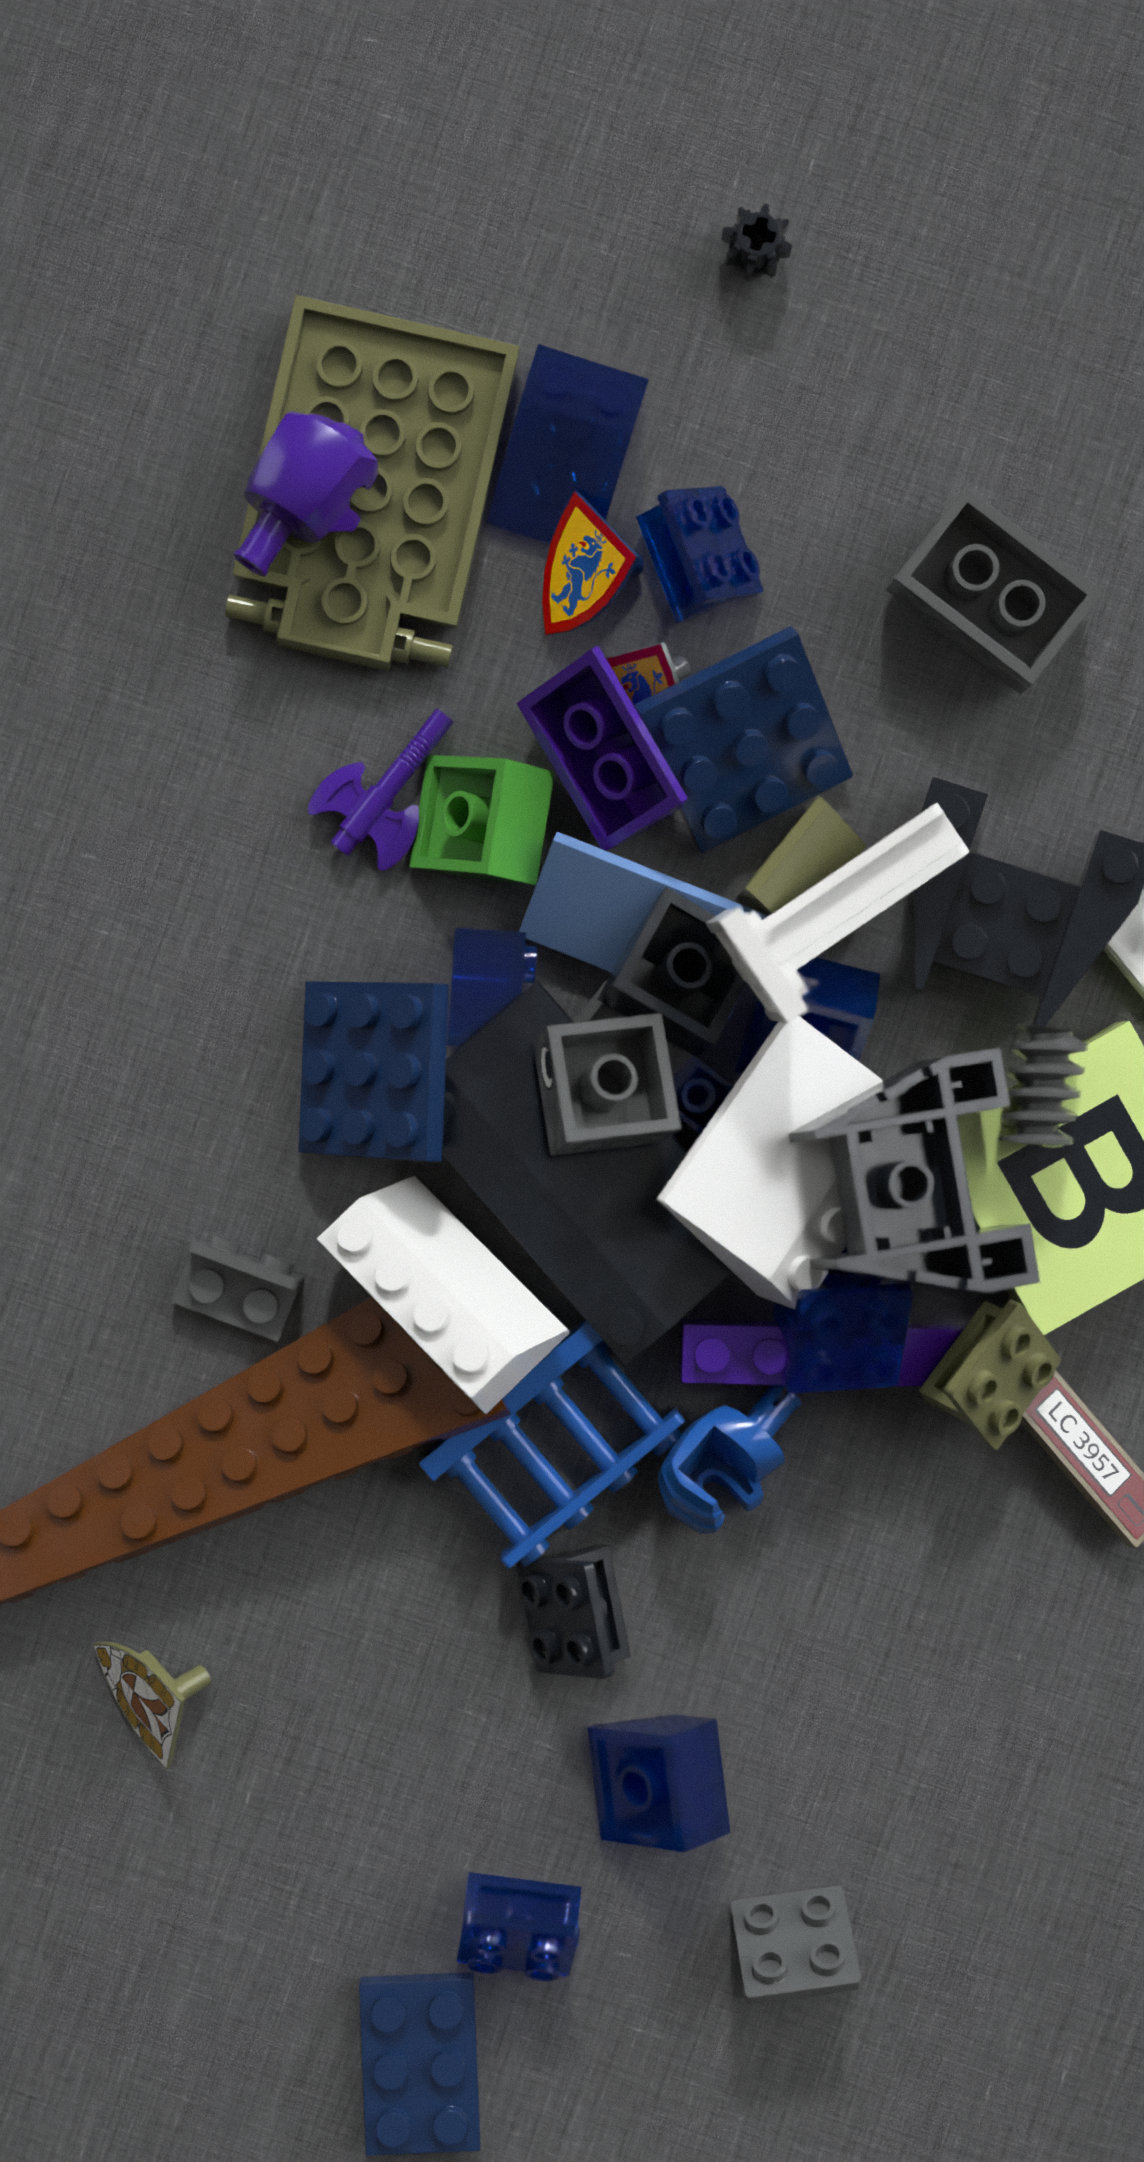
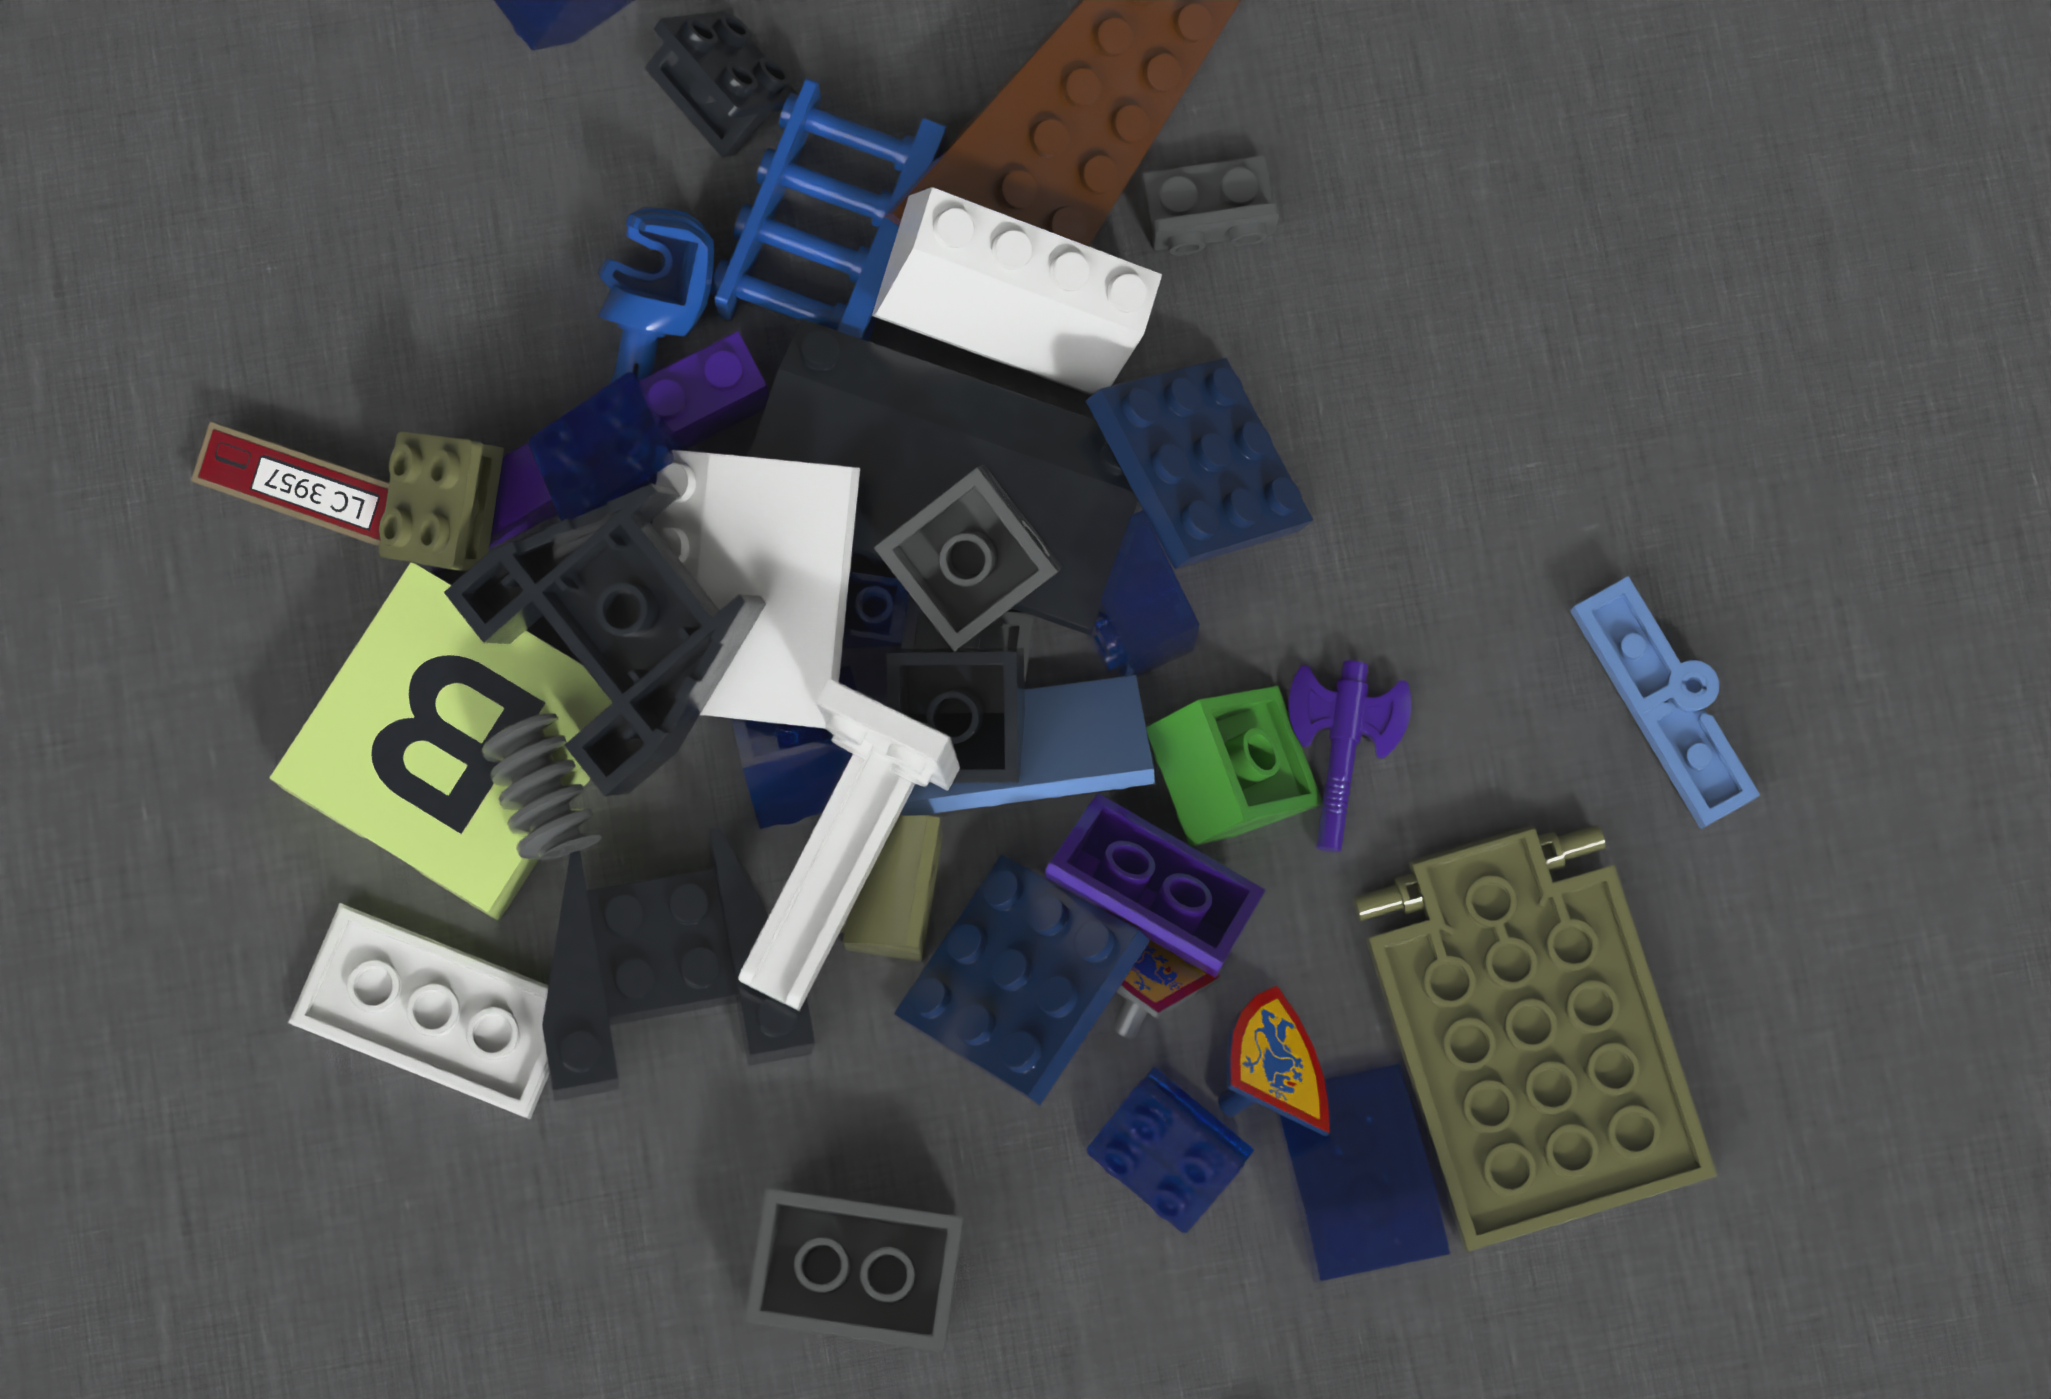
camera: 150 degrees right, 10 degrees down
dark purple piece [233,411,378,577] -> none
none -> medium blue hinge [1570,576,1760,830]

